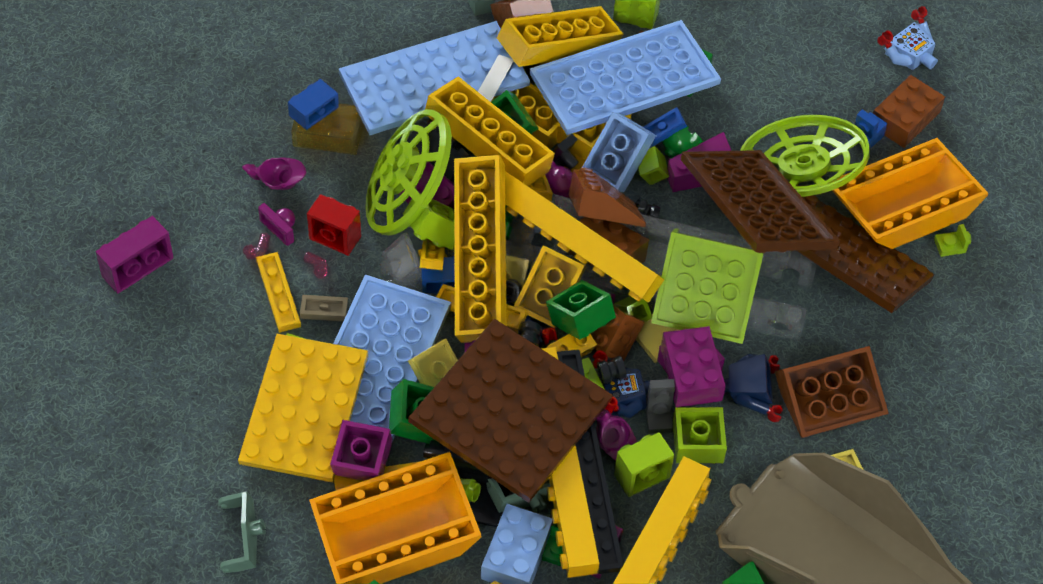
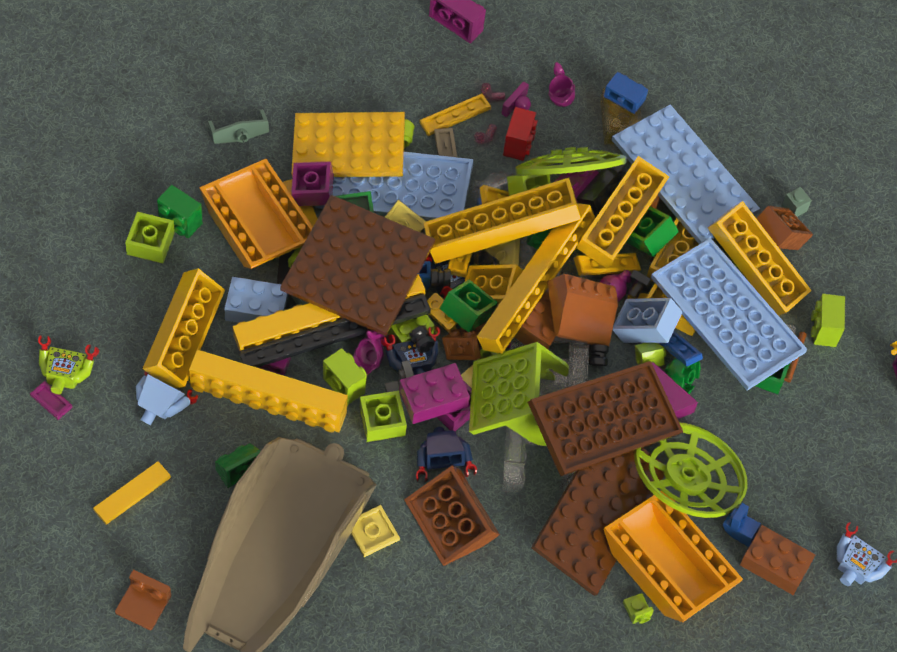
camera: 75 degrees right, 5 degrees up
white sticker [478,55,514,102] -> none

